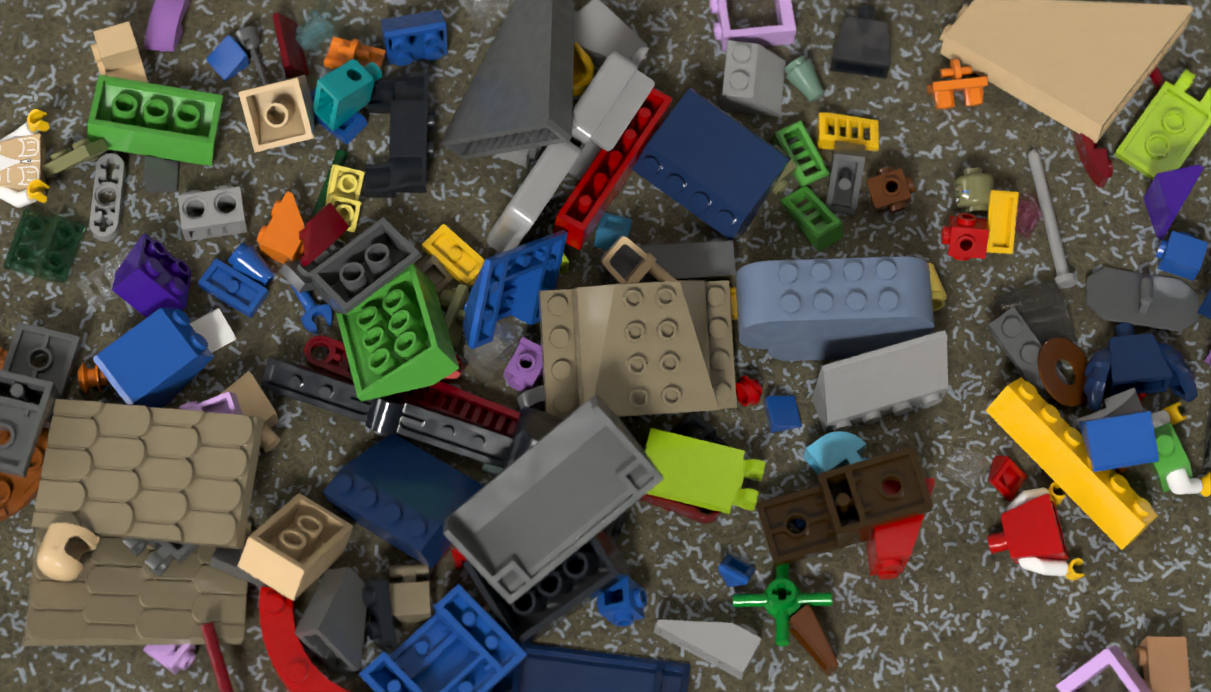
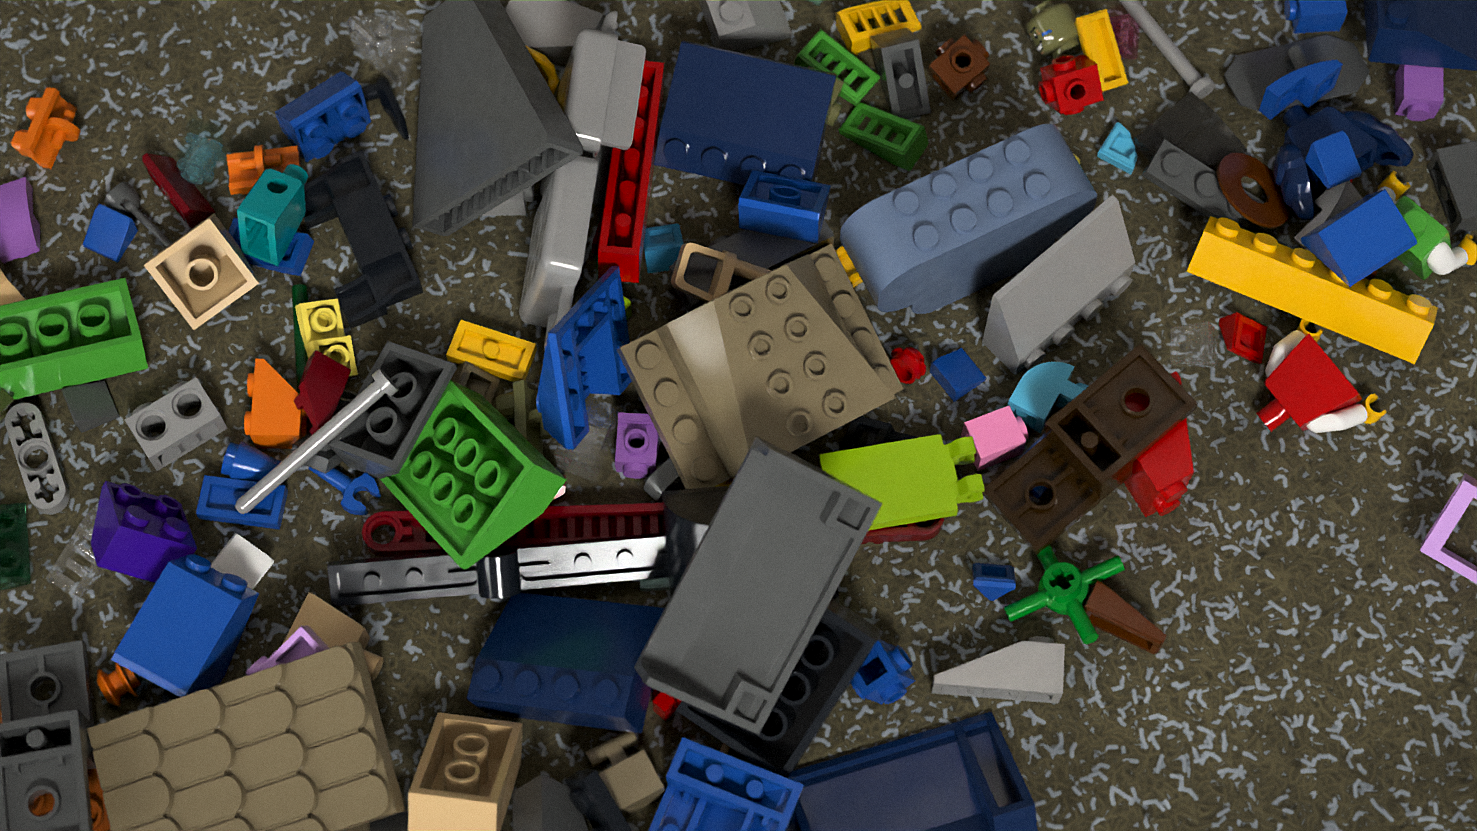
camera: 20 degrees left, 0 degrees up
none -> light grey bar [235,368,399,514]
none -> black bar [361,76,409,140]
none -> blue slope [738,170,831,244]
none -> bright pink brick [961,405,1028,471]
none -> medium azure tile [1097,122,1137,175]
none -> blue slope [1259,59,1343,120]
none -> blue slope [1305,130,1362,189]

